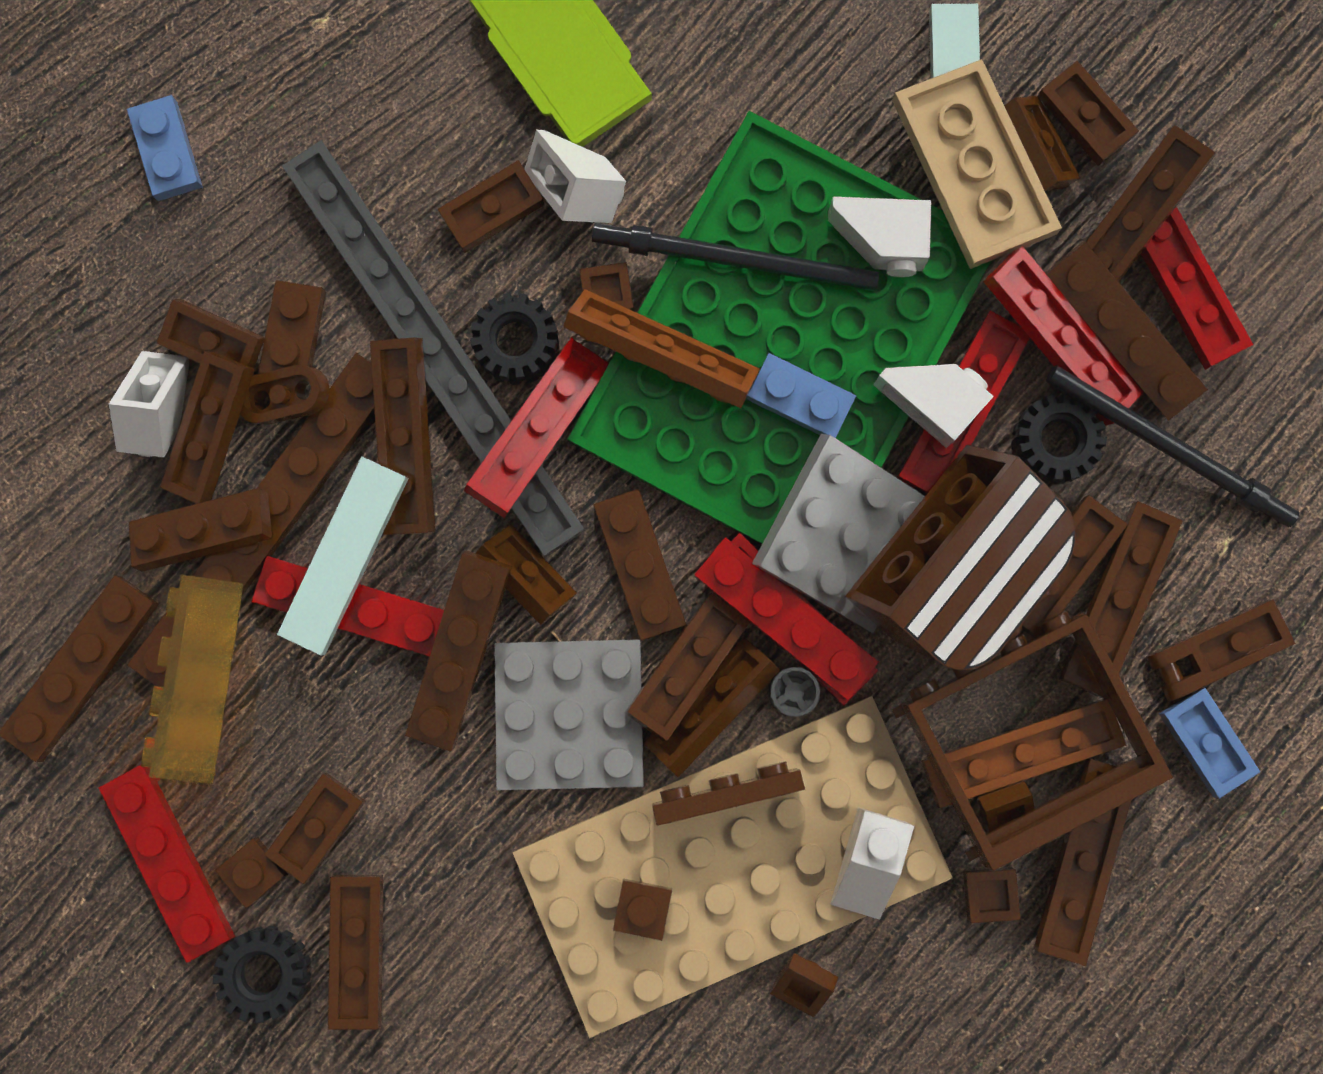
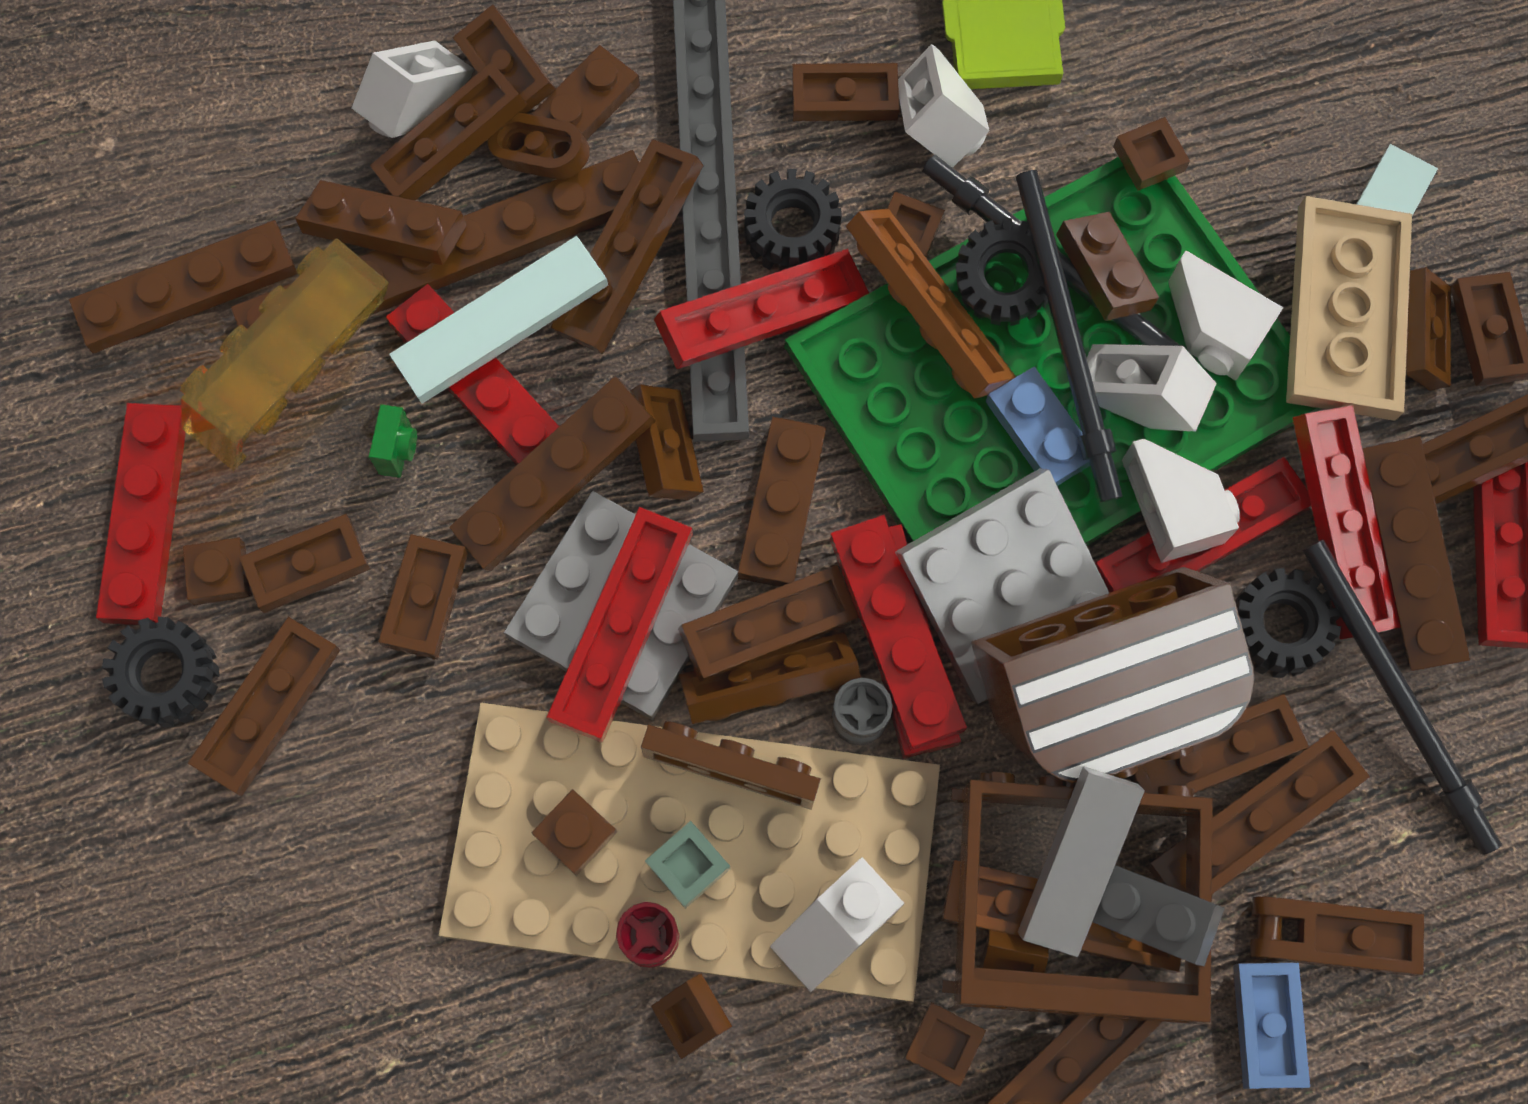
camera: 25 degrees right, 10 degrees down
none -> green plate [369,404,417,478]
none -> reddish brown plate [378,534,468,660]
none -> red plate [547,507,693,743]
none -> dark red wheel [616,902,680,968]
none -> sand green plate [645,821,731,909]
none -> black tyre [956,218,1048,326]
none -> black bar [1016,170,1123,503]
none -> light grey tile [1018,766,1145,957]
none -> reddish brown plate [1056,212,1159,321]
none -> white slope [1087,344,1217,432]
none -> dark grey plate [1092,865,1225,966]
none -> reddish brown plate [1113,117,1190,191]

